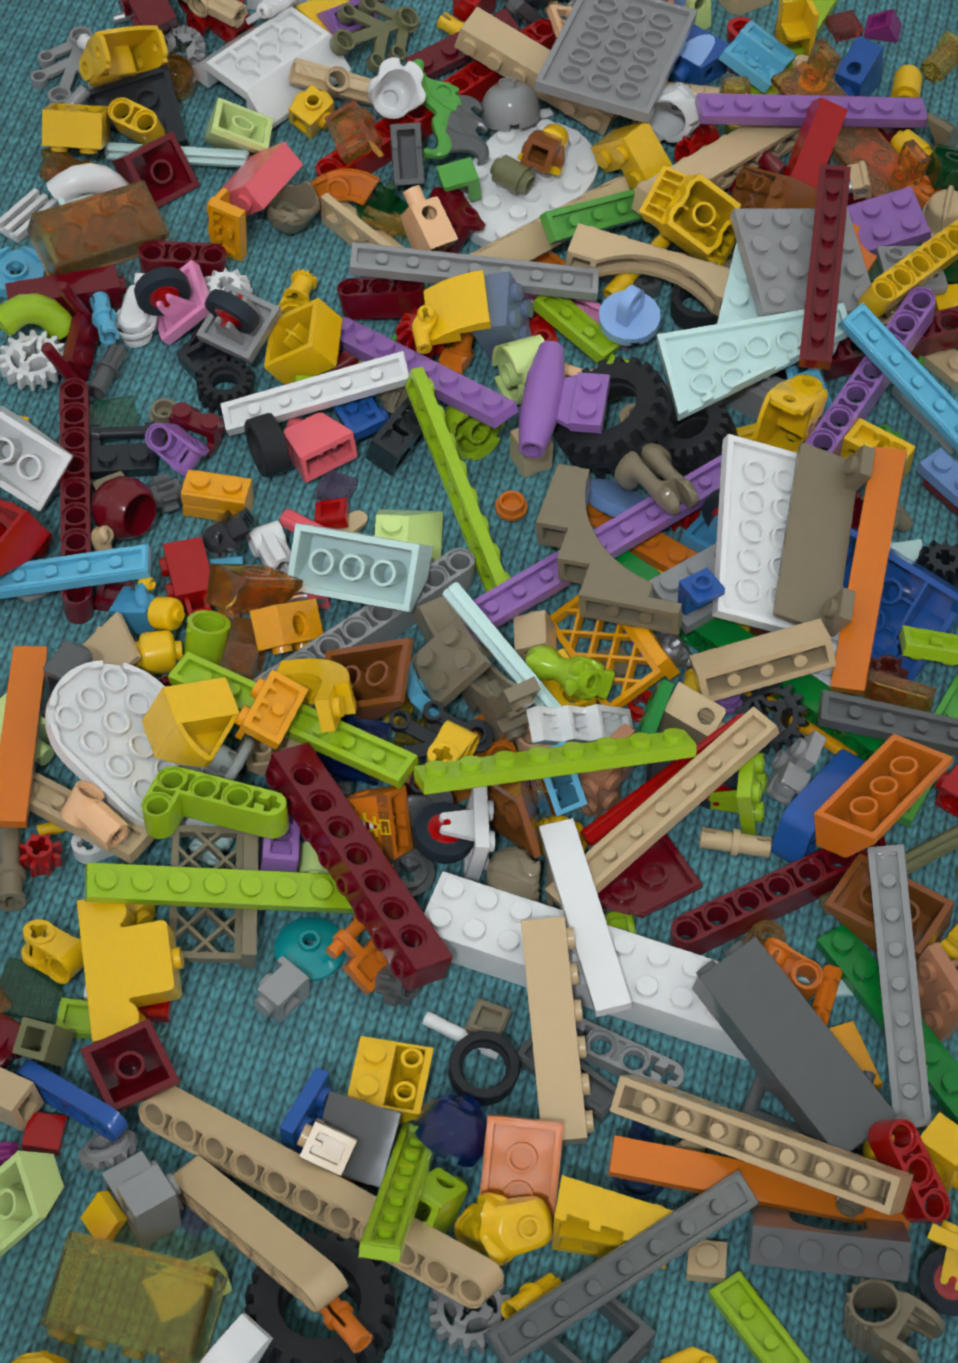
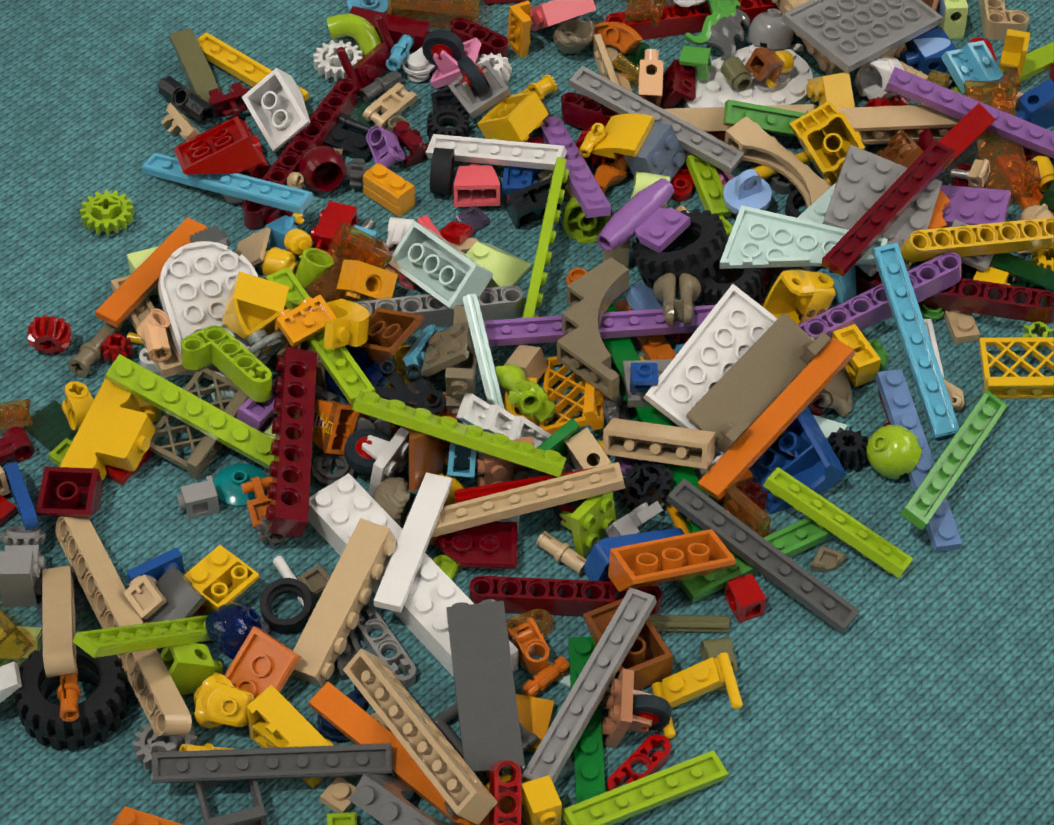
camera: 30 degrees right, 5 degrees down
olive brick [12,1017,75,1068] -> none
black hips [202,507,256,553] -> none
dark grey brick [389,123,424,186] -> none
yellow piece [427,720,480,762] -> none
none -> tan plate [363,82,418,128]

